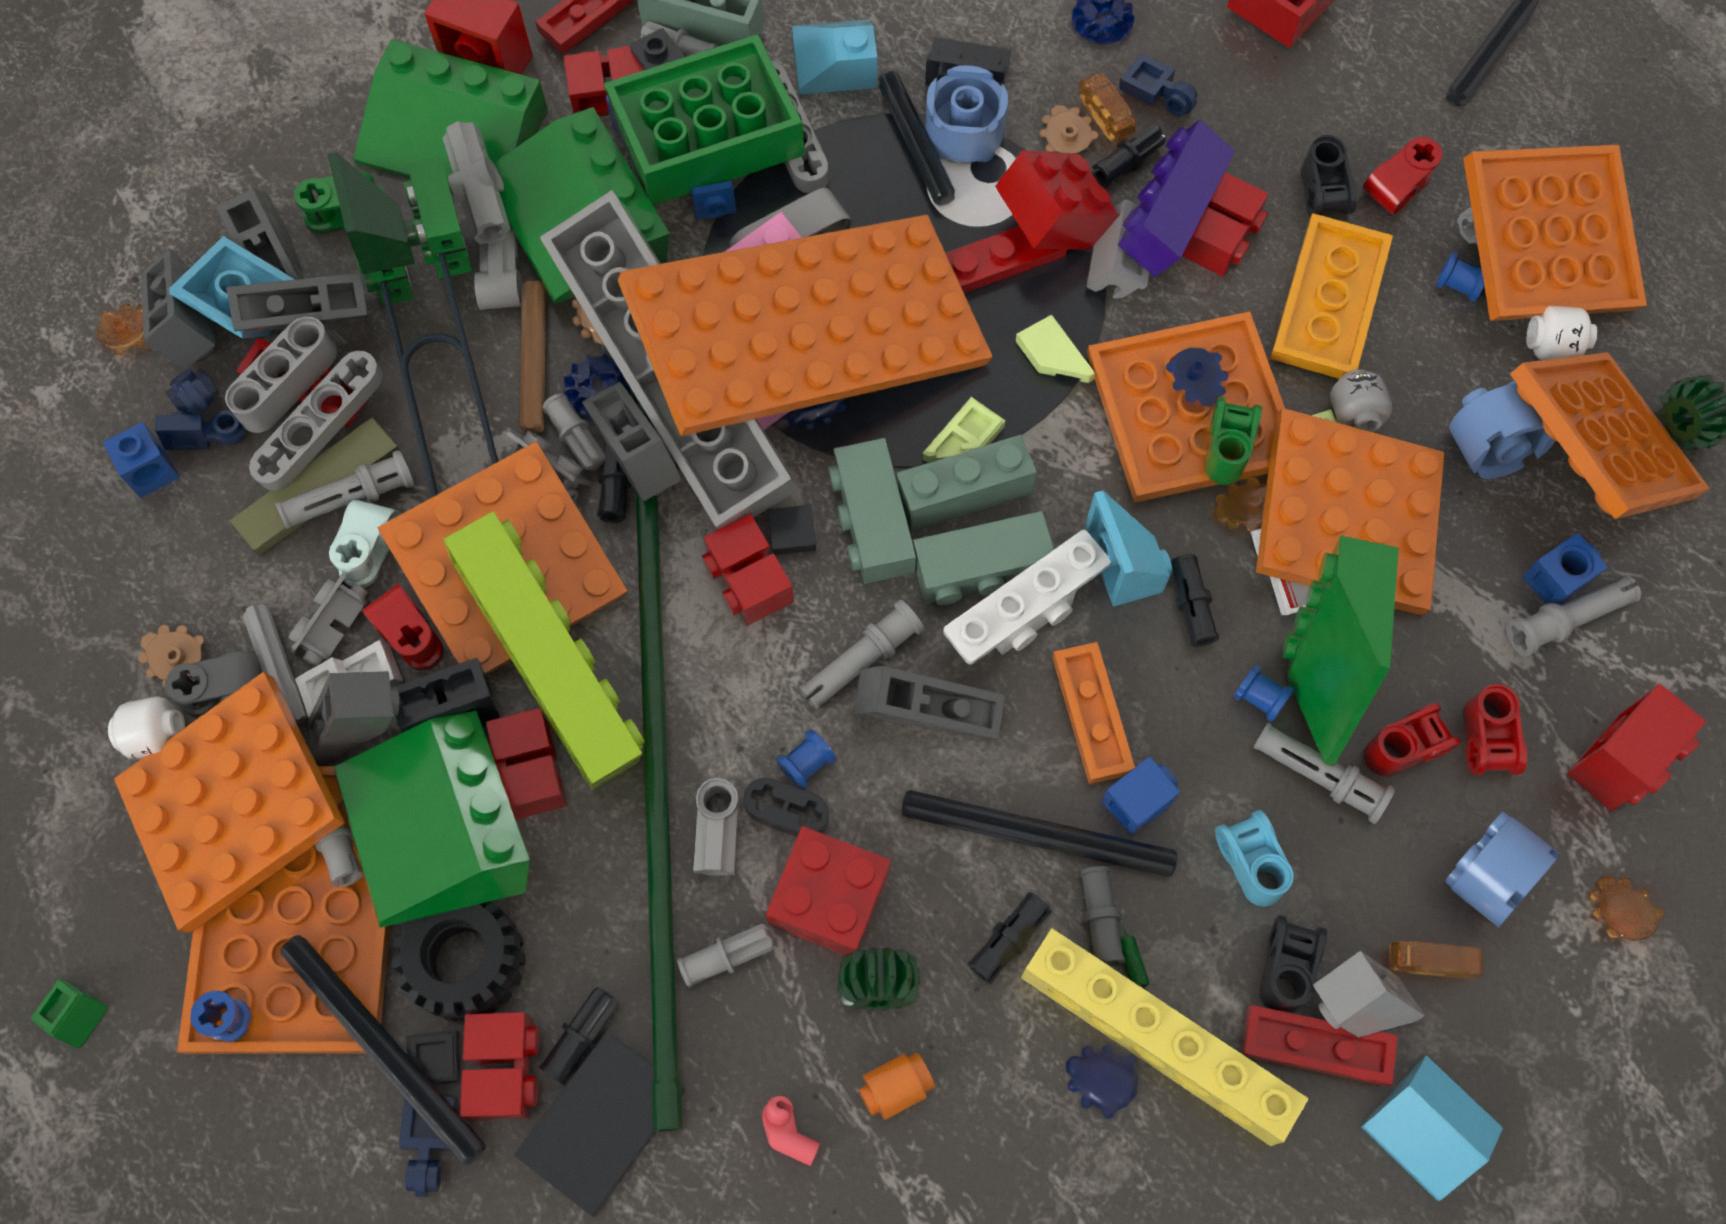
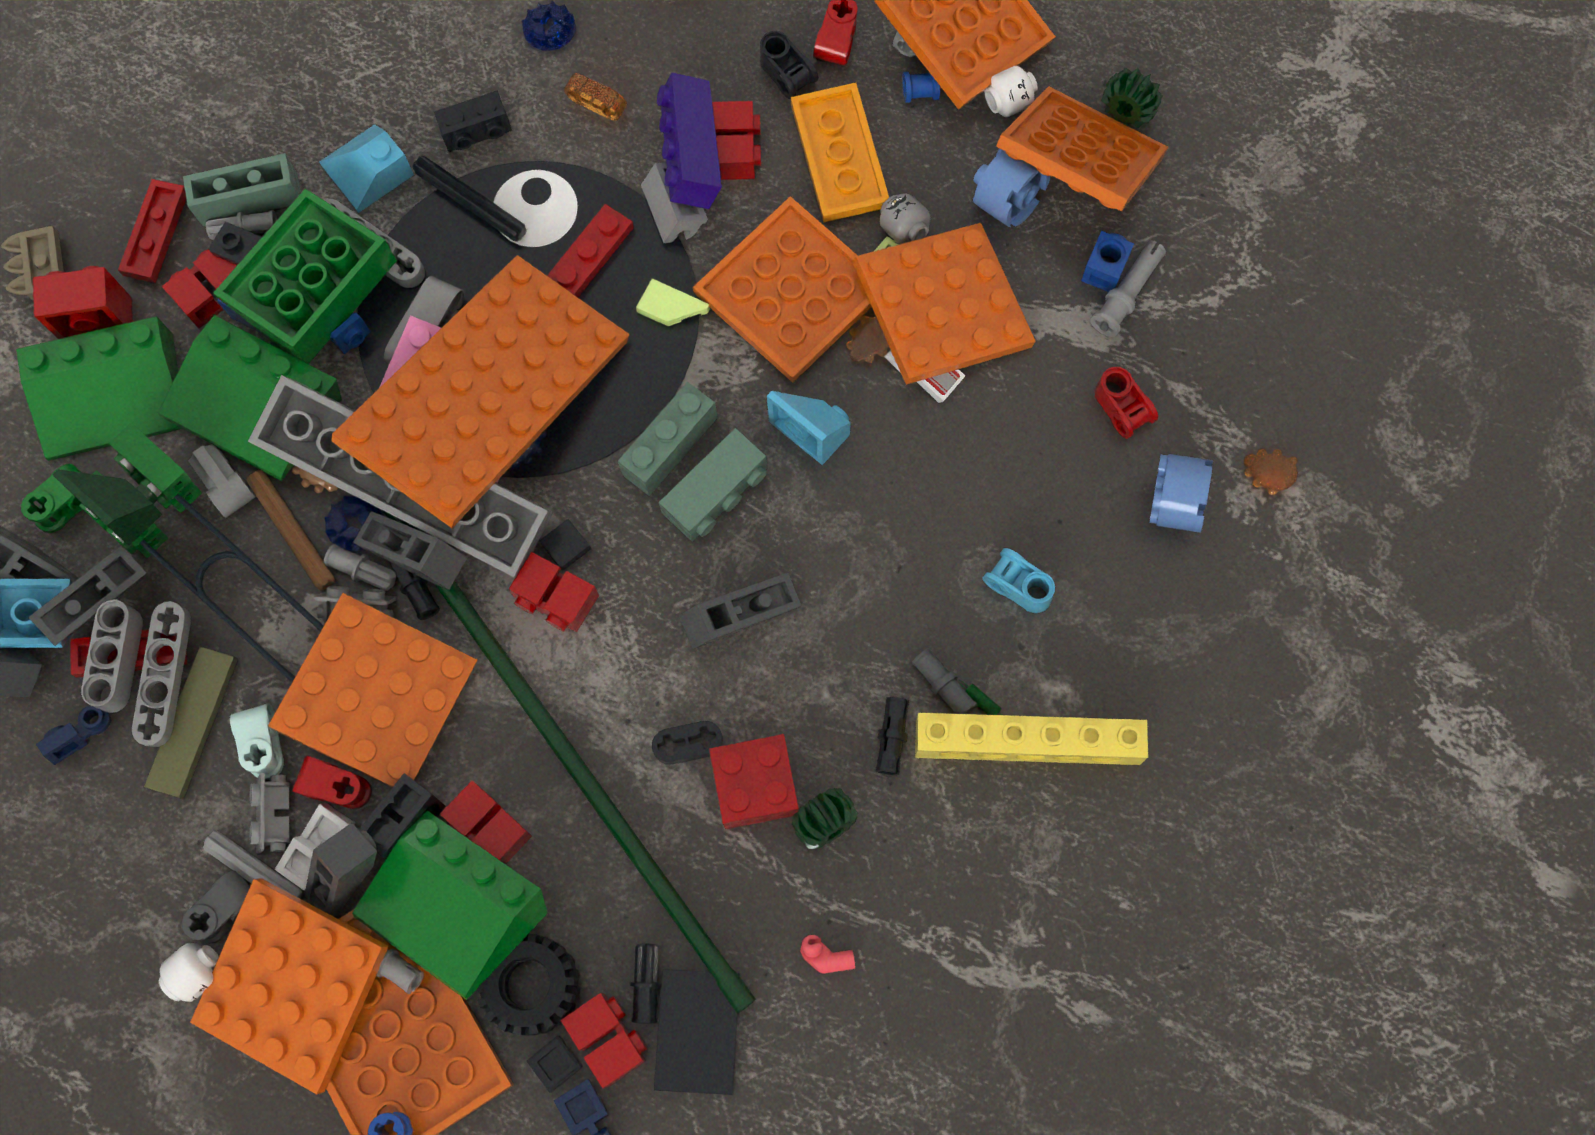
camera: 30 degrees left, 5 degrees up
blue brick [102,421,180,498] -> none
medium nougat piece [138,625,204,688] -> none
dark blue plate [165,368,218,414] -> none
light grey pin [275,450,414,529] -> none
black axle [280,935,486,1165] -> none
light grey piece [442,121,511,244] -> none
lime brick [443,511,645,791] -> none
light grey axle [677,924,774,988] -> none
light grey piece [693,777,741,876] -> none
blue bush [775,729,837,790] -> none
light grey pin [798,599,925,710] -> none
sand green brick [828,438,916,584] -> none
orange brick [858,1052,935,1120] -> none
black axle [901,790,1177,876] -> none
yellowish green tile [923,397,1005,463] -> none
medium blue brick [925,65,1008,163] -> none
white bracket [943,530,1111,665] -> none
red brick [995,150,1119,250] -> none
medium nougat piece [1039,105,1099,154] -> none
orange plate [1052,642,1135,784] -> none
clear blue piece [1066,1044,1139,1119] -> none
black axle [1092,125,1166,187] -> none
blue brick [1101,756,1181,837] -> none
dark blue plate [1119,53,1197,116] -> none
clear blue piece [1166,348,1229,407] -> none
black pin [1171,554,1219,647] -> none
green piece [1205,396,1262,485] -> none
blue bush [1233,664,1294,723] -> none
red plate [1241,1005,1398,1087] -> none
light grey pin [1253,723,1396,824] -> none
black piece [1260,915,1327,1013] -> none
green slope [1282,535,1399,766] -> none
light grey slope [1313,951,1425,1037] -> none
medium azure slope [1361,1055,1503,1201] -> none
red piece [1364,703,1461,777] -> none
clear orange beam [1389,941,1484,979] -> none
red brick [1566,683,1707,811] -> none

